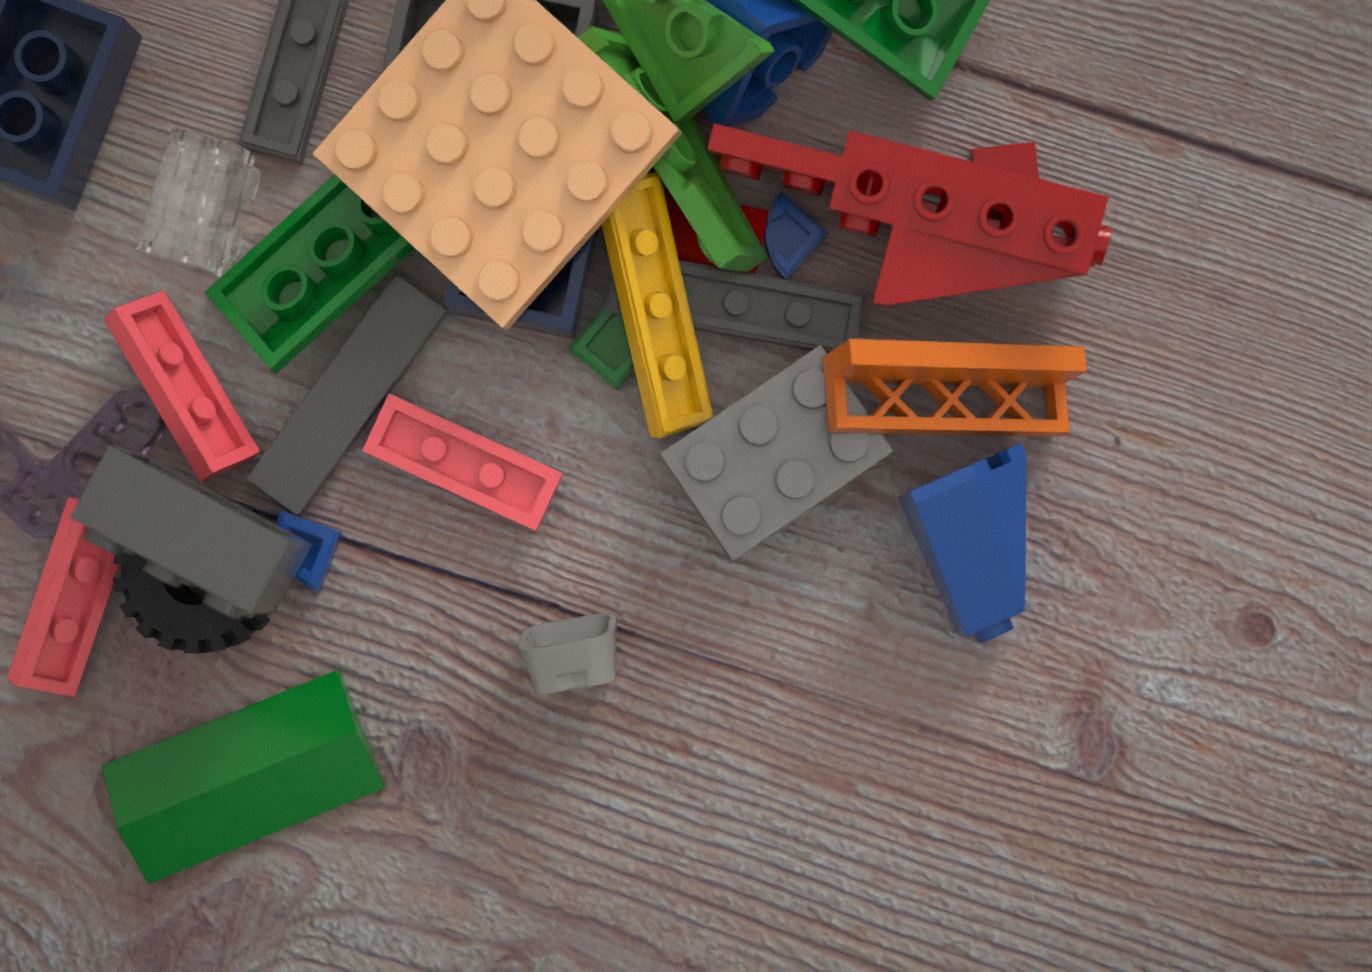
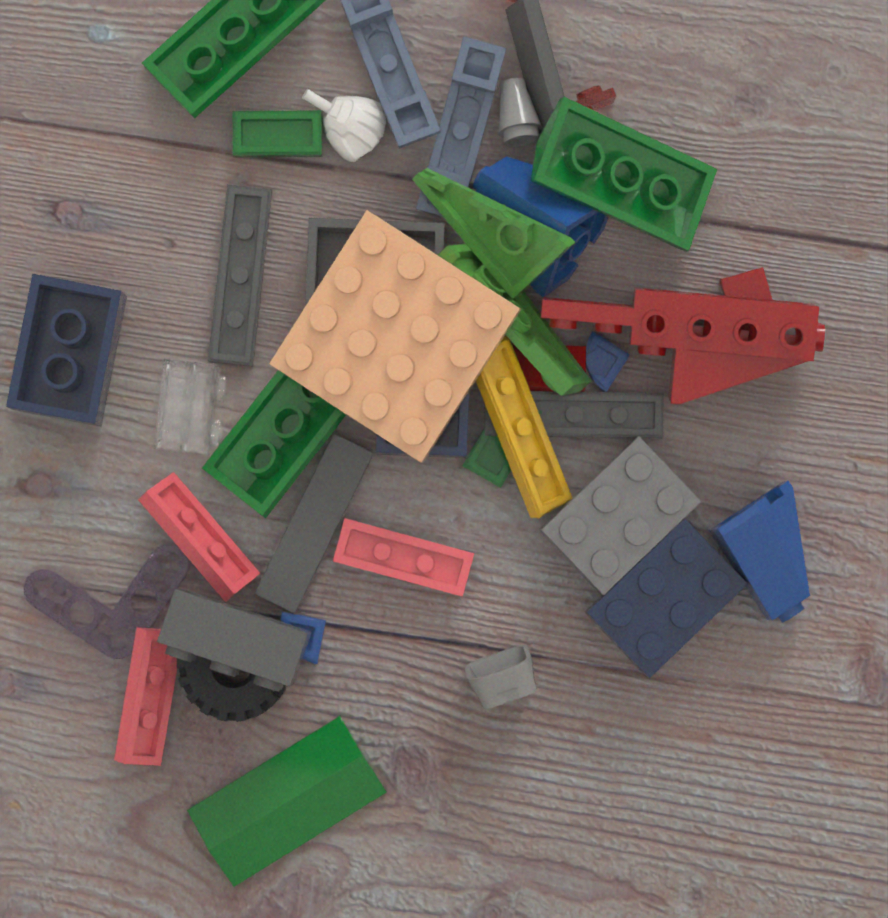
camera: 15 degrees left, 0 degrees up
orange fence [823,339,1087,437] -> none
none -> dark blue brick [585,518,748,678]

